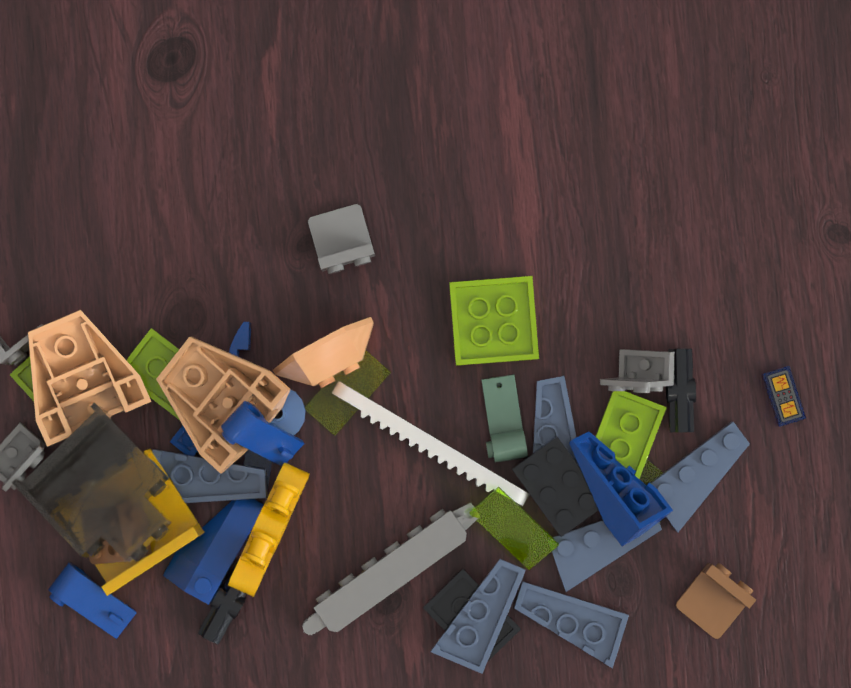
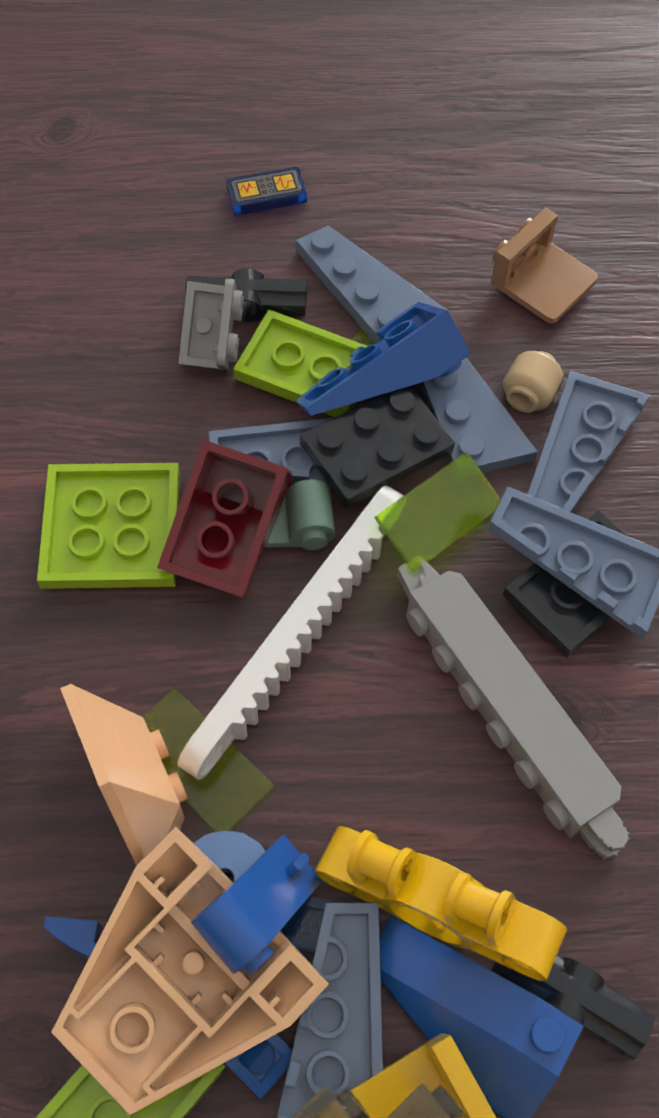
camera: 85 degrees left, 25 degrees down
none -> dark red slope [157,439,292,598]
none -> tan head [502,351,564,413]

